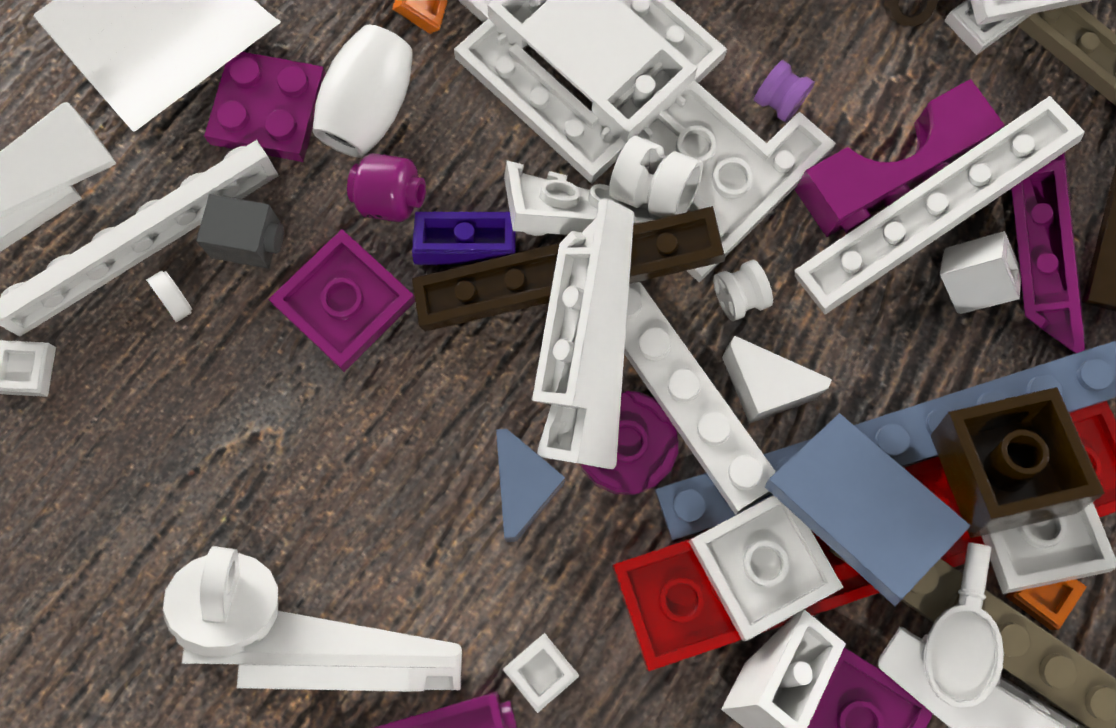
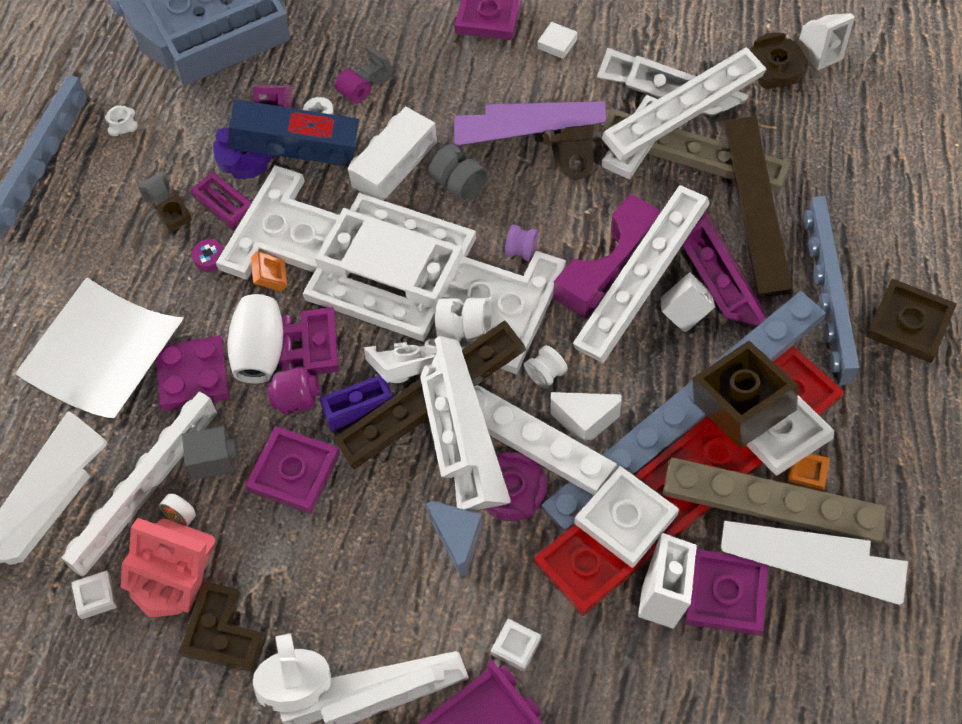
camera: 15 degrees left, 15 degrees down
sand blue tile [765,413,971,606] -> none
white piece [924,542,1004,708] -> none
none -> coral piece [120,518,215,617]
none -> dark brown plate [179,581,265,673]
none -> magenta plate [278,307,340,375]

